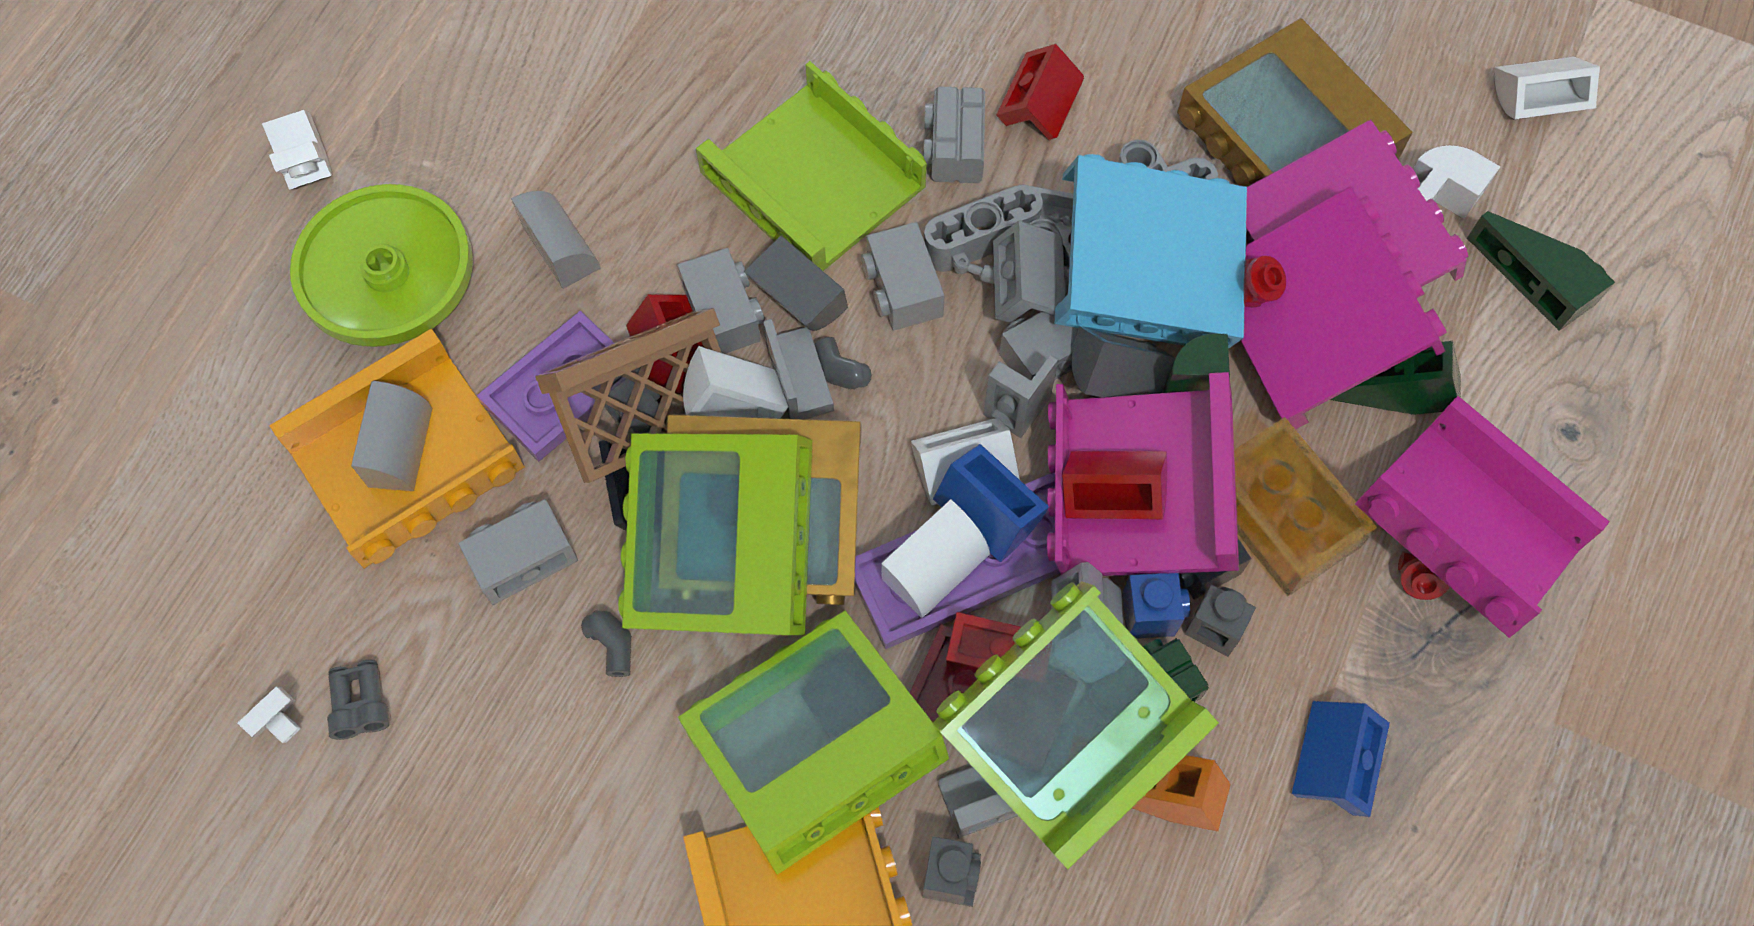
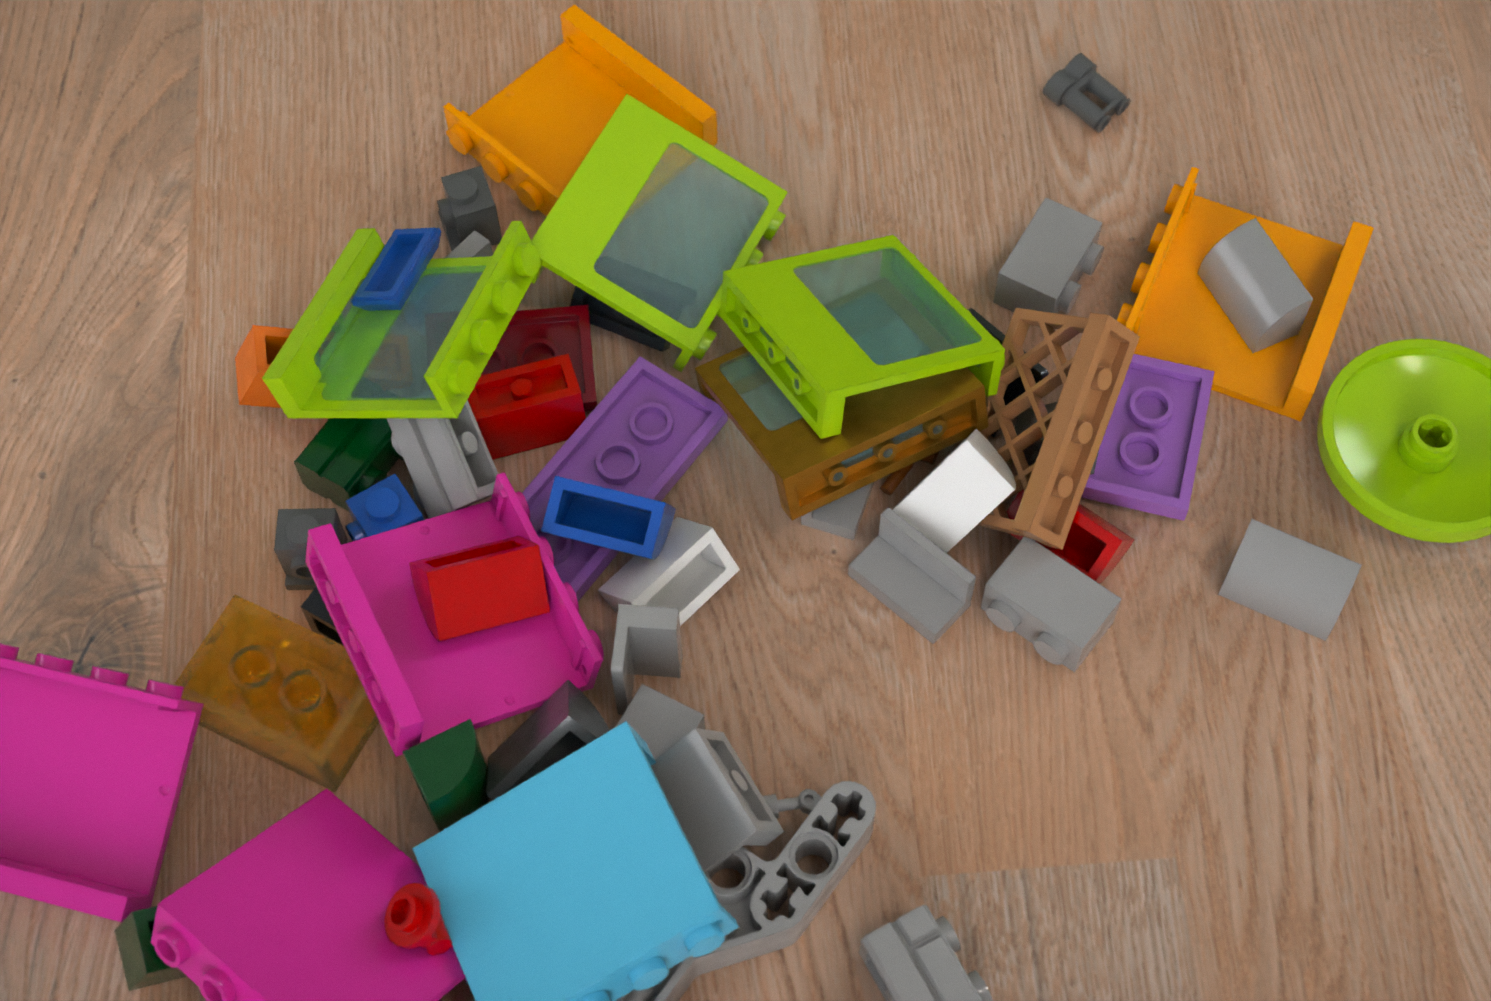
camera: 150 degrees right, 5 degrees down
white tile [238,686,301,743] -> none
dark grey arm [581,610,632,677] -> none
lime panel [696,61,927,271] -> none
dark grey brick [744,236,848,331] -> none
dark grey arm [814,337,872,389] -> none
light grey brick [861,222,945,331] -> none
white brick [881,499,990,618] -> none
blue panel [1291,701,1390,817] -> none
none -> blue tile [351,228,441,311]

